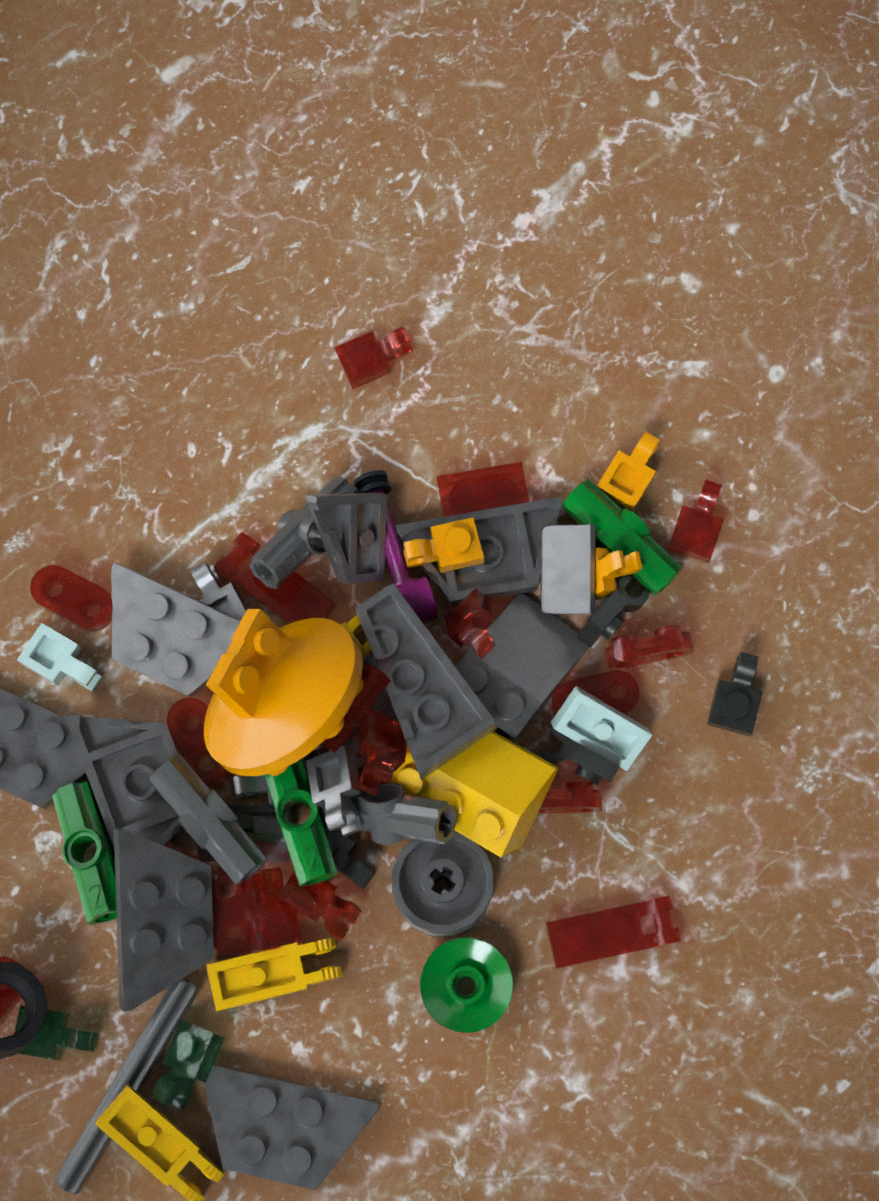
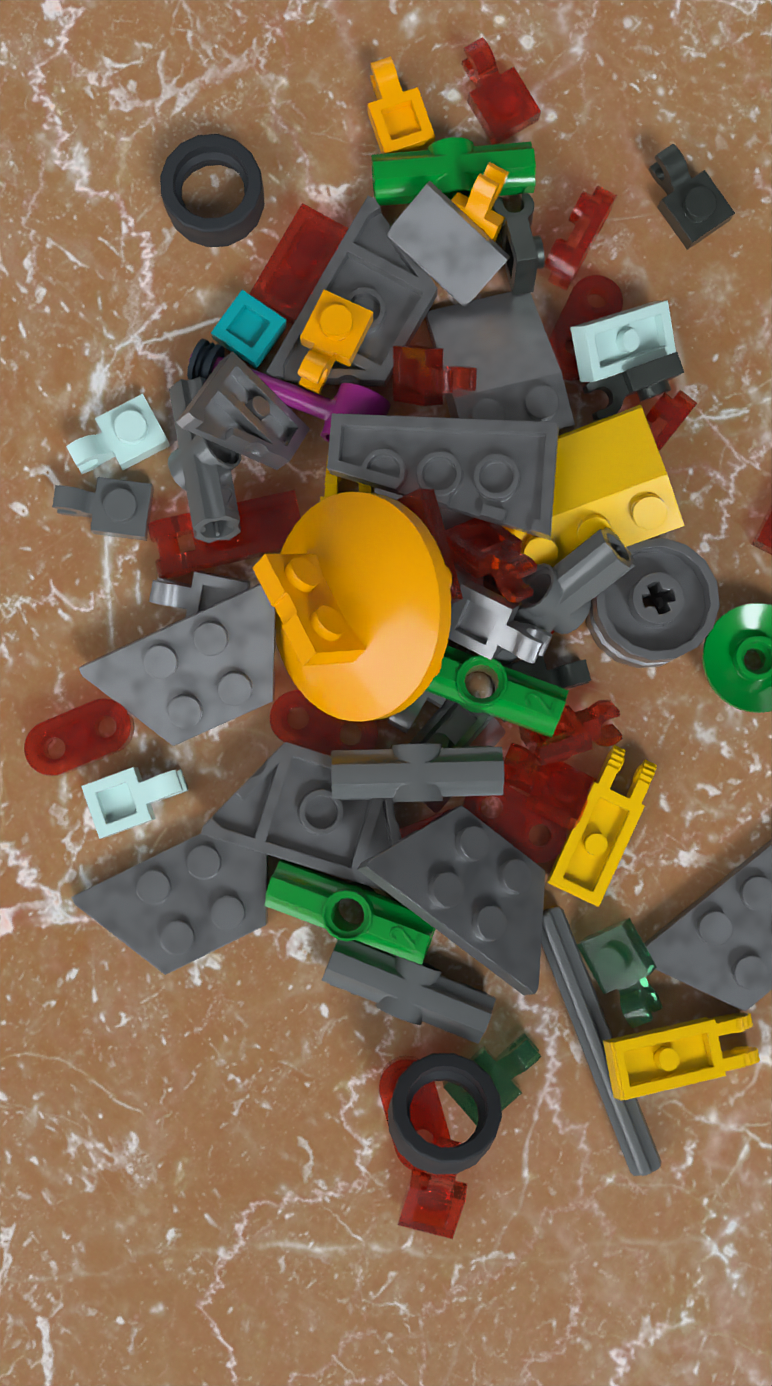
camera: 55 degrees left, 10 degrees up
clear red plate [334,327,413,390] -> none
none -> dark grey plate [52,477,154,541]
none -> light aqua plate [66,394,170,474]
none -> black tyre [160,134,265,247]
none -> teal plate [211,290,287,370]
none -> dark grey piece [322,940,496,1044]

